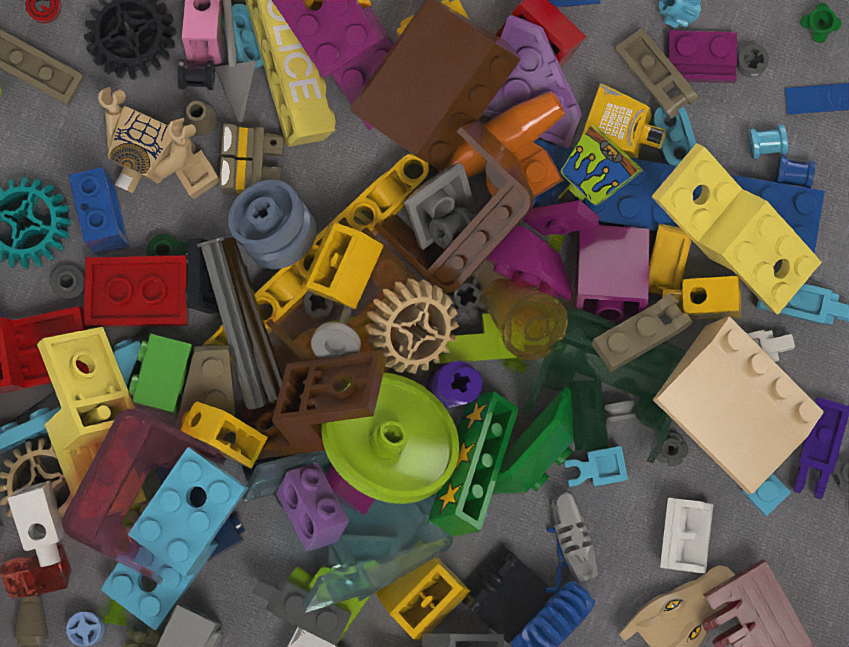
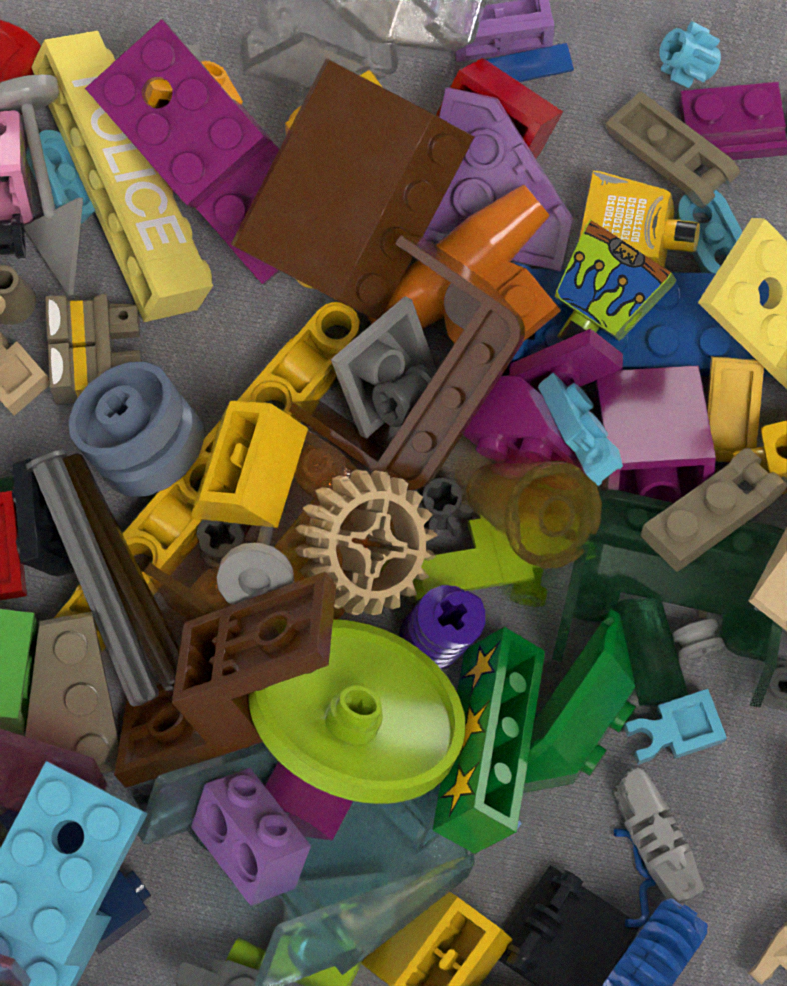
camera: 10 degrees left, 10 degrees down
yellow torso [181,401,268,469] -> none
none -> medium azure hinge [538,373,623,486]

